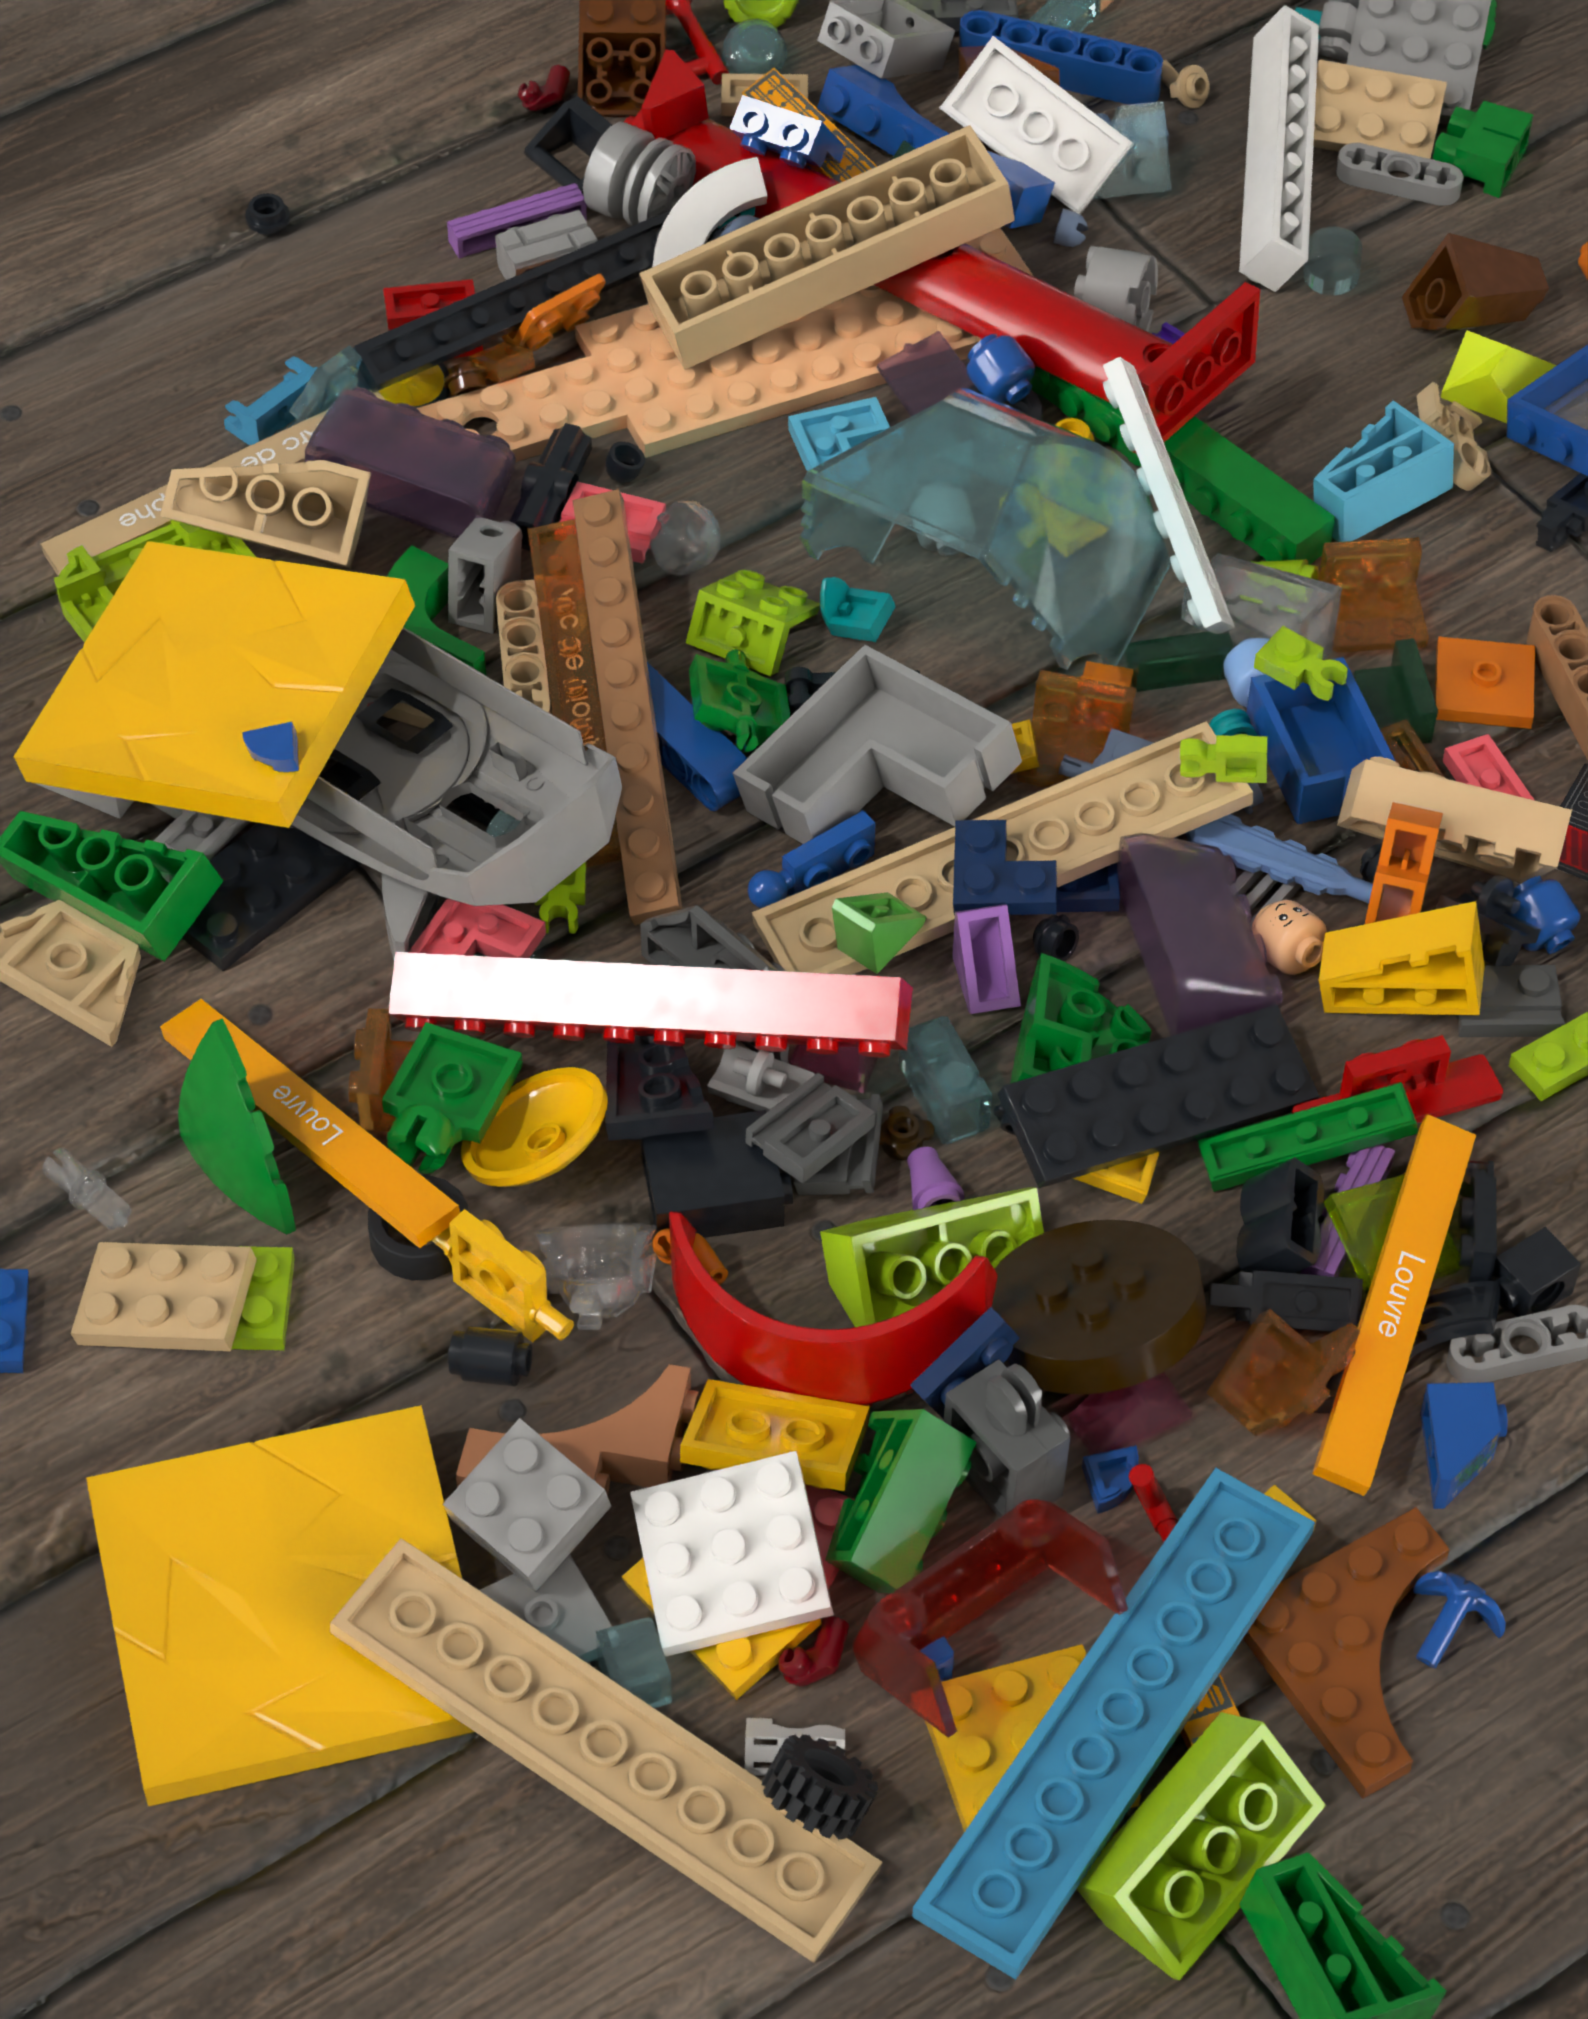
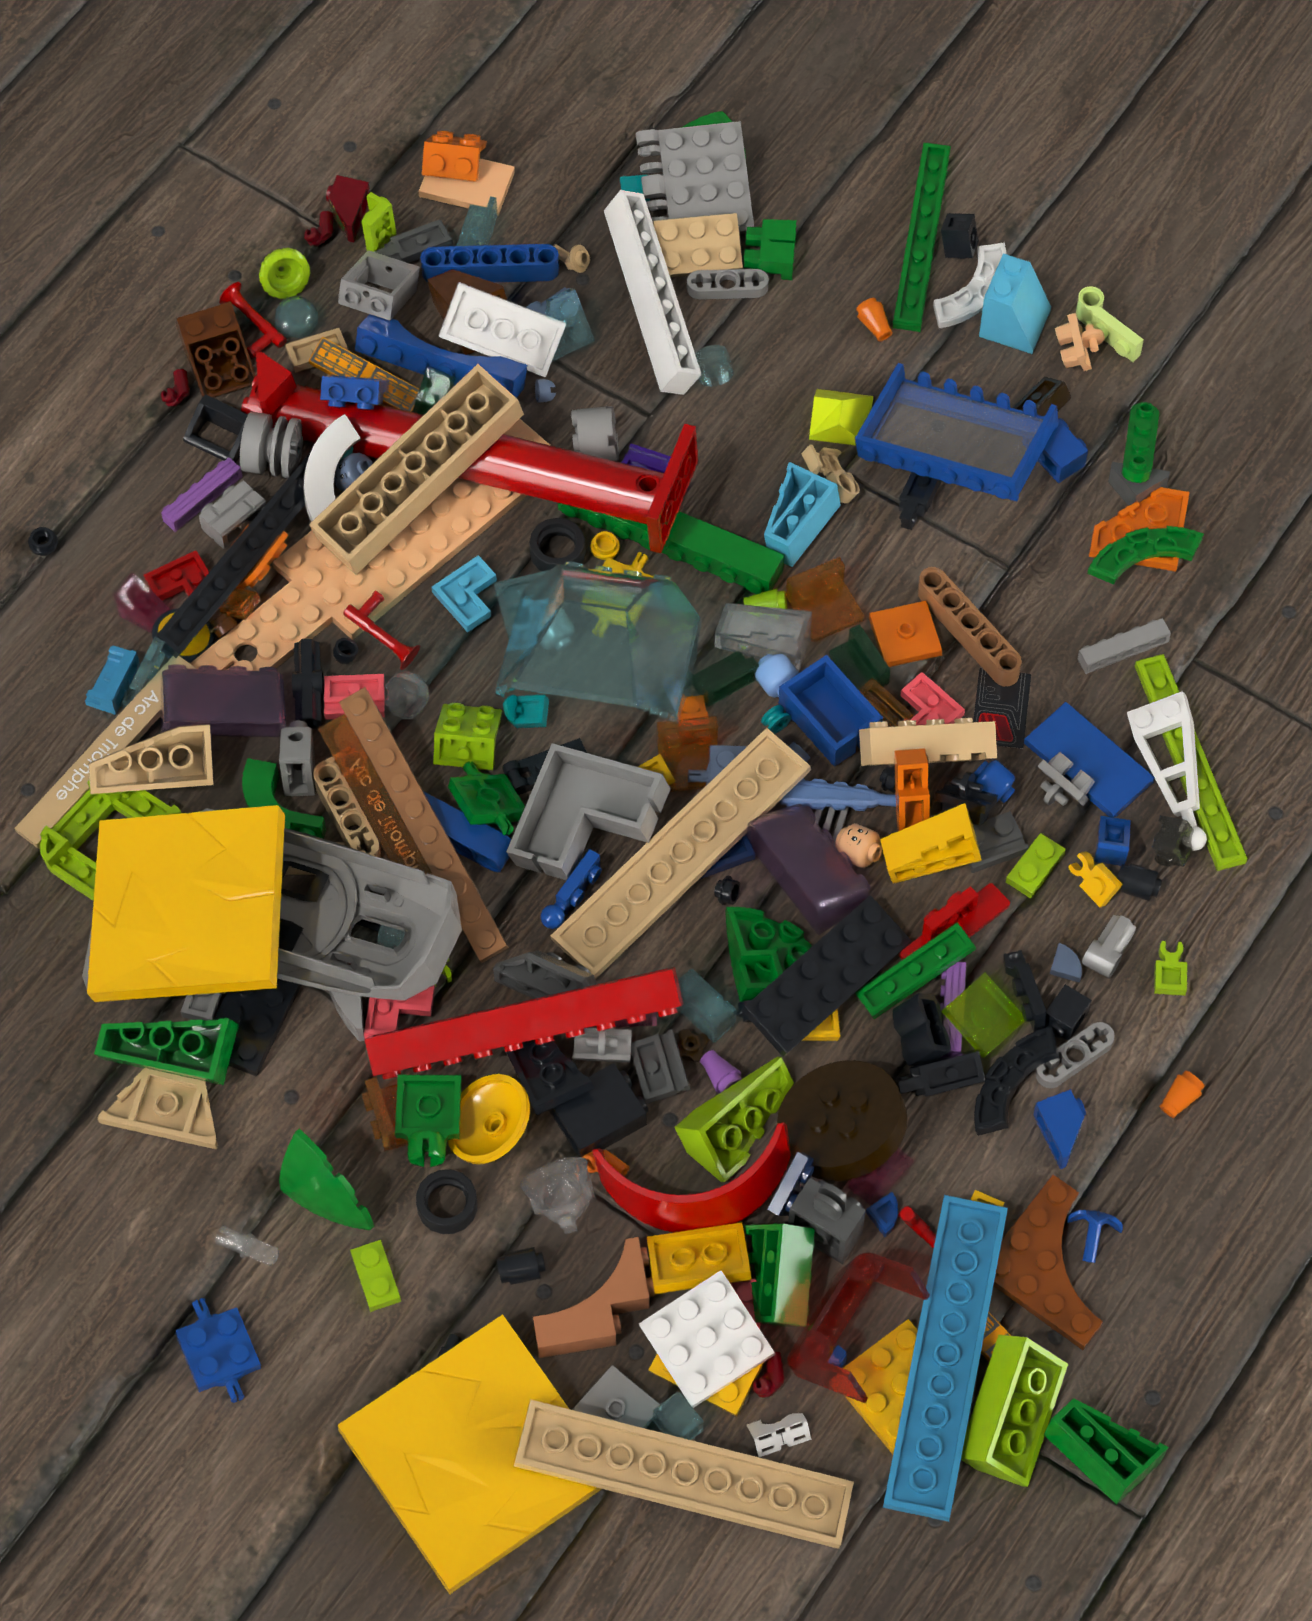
camera: 20 degrees left, 10 degrees up
tan plate [71,1242,257,1351] -> none
light orange tile [160,999,461,1248] -> none
blue tile [242,721,299,772] -> none
yellow plate [431,1209,574,1342] -> none
light grey brick [443,1418,611,1592] -> none
dark grey plate [745,1073,876,1183] -> none
black tyre [762,1734,878,1839] -> none
bright green slope [832,892,927,974] -> none
piece [876,331,974,430] -> none
medium lavender slope [952,904,1021,1014] -> none
dark blue plate [953,820,1057,915] -> none
blue head [967,334,1035,404] -> none
white plate [1103,357,1235,635] -> none
lime plate [1180,734,1268,783] -> none
clear orange bracket [1206,1308,1360,1436] -> none
lime plate [1254,626,1348,701] -> none
light orange tile [1312,1114,1476,1496] -> none
reddish brown slope [1402,233,1549,330] -> none
none -> clear pink slope [114,573,171,633]
none -> red piece [343,591,420,670]
none -> sand blue tile [1050,943,1082,983]

